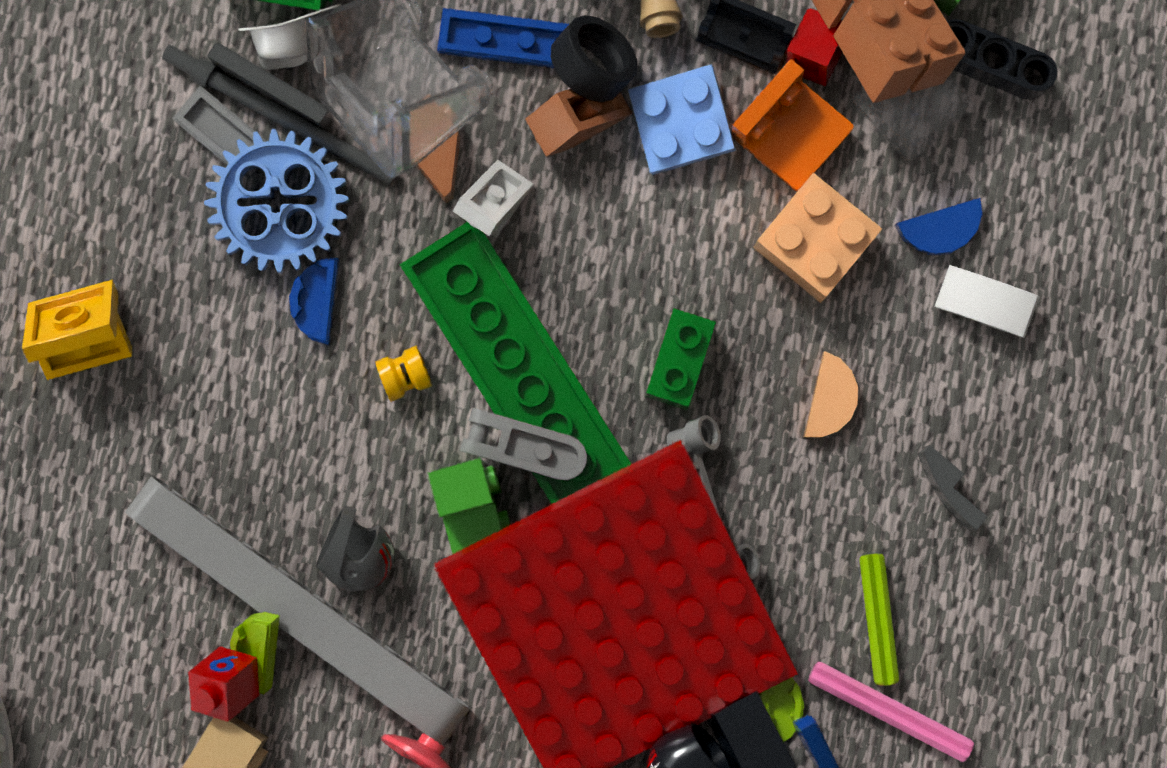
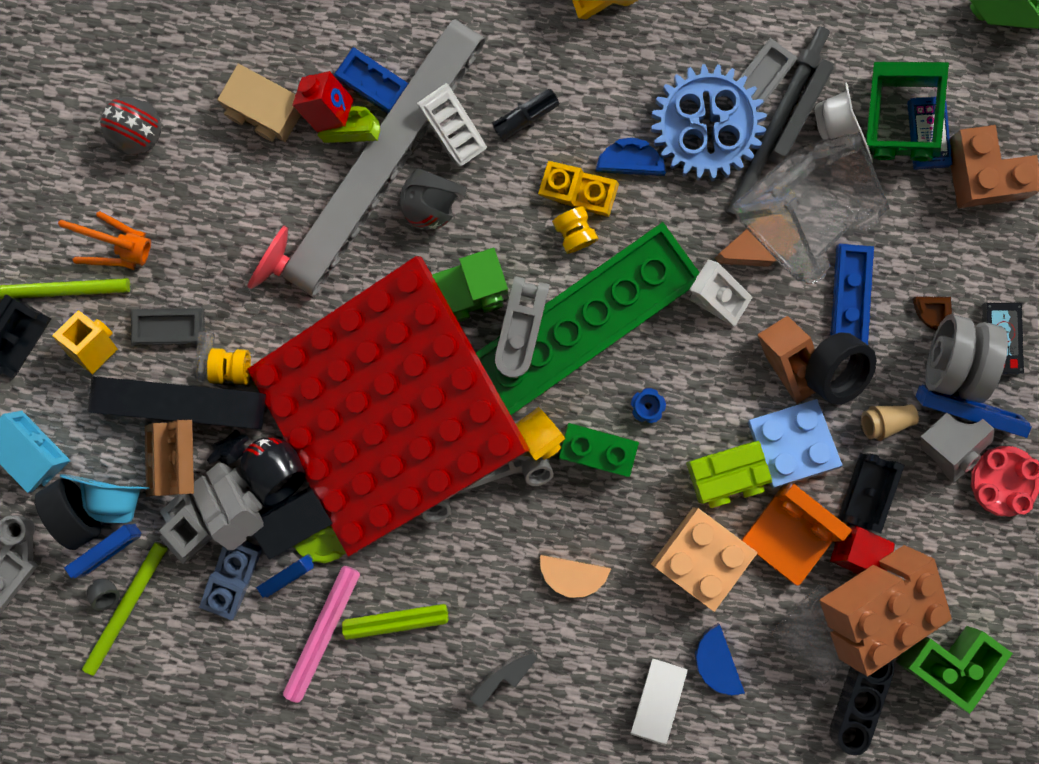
camera: 85 degrees right, 0 degrees up
none -> blue plate [334,47,409,114]
none -> white slope [417,83,487,166]
none -> black axle [491,89,560,142]
none -> yellow slope [515,407,565,461]
none -> yellow slope [538,161,619,217]
none -> blue plate [631,388,666,423]
none -> lime brick [686,441,772,508]

